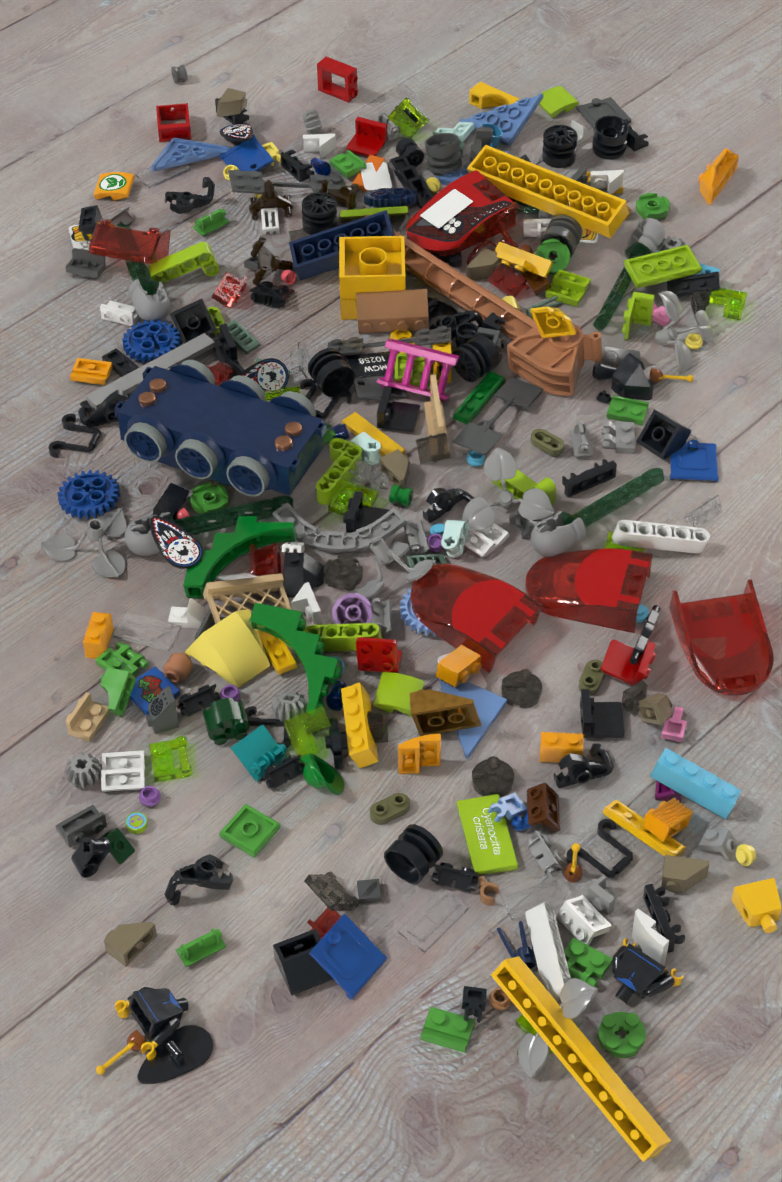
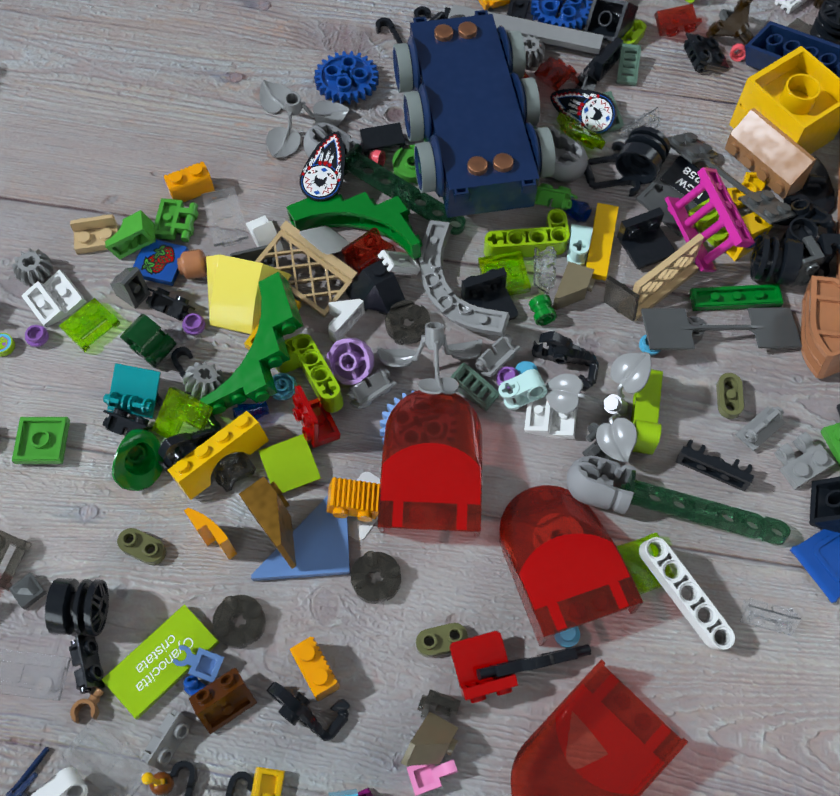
camera: 55 degrees right, 15 degrees up
black bracket [580,689,624,738] -> none

